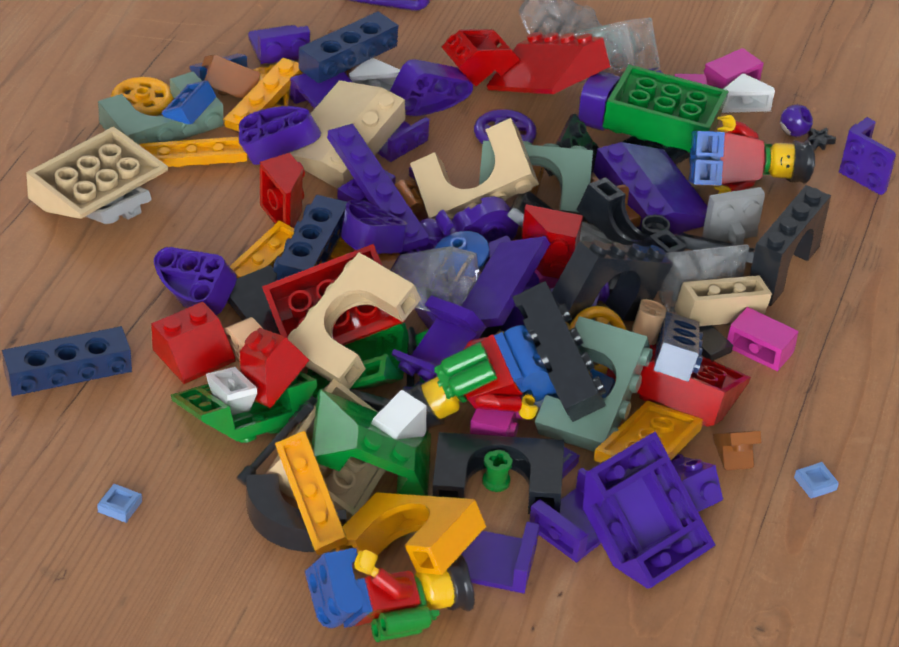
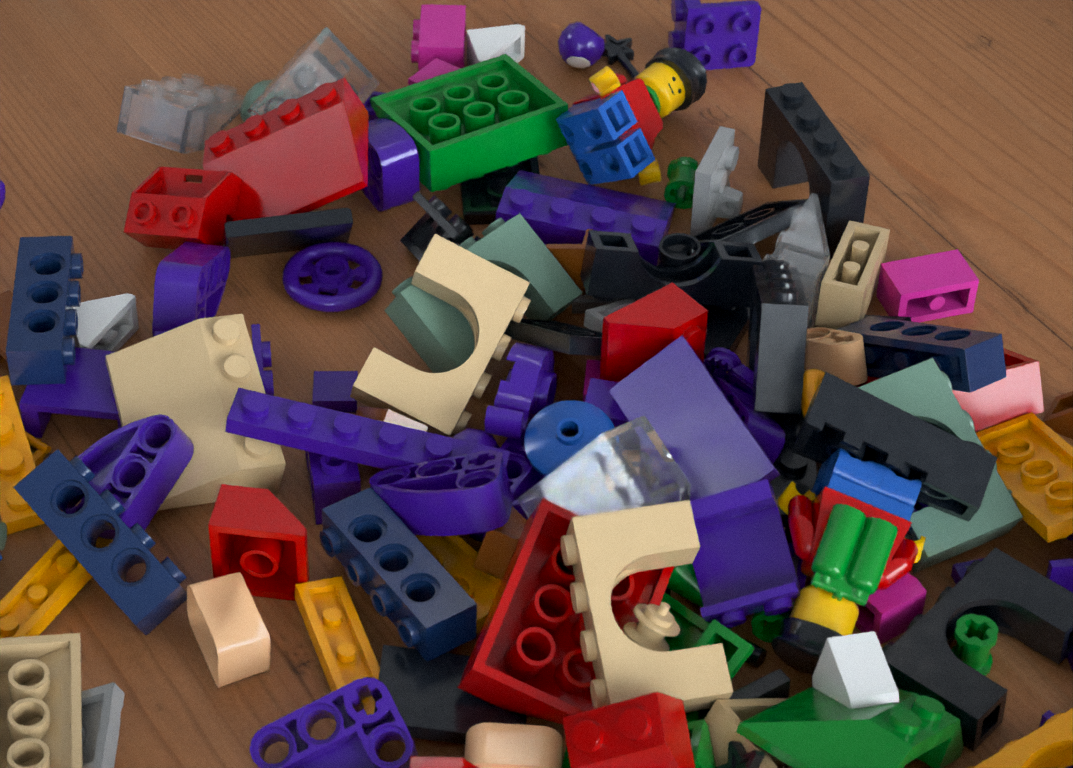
camera: 50 degrees left, 0 degrees up
none -> dark blue brick [13,449,187,636]
none -> light nougat piece [187,572,271,688]
none -> black tile [223,208,353,258]
none -> tan wheel [623,602,680,651]

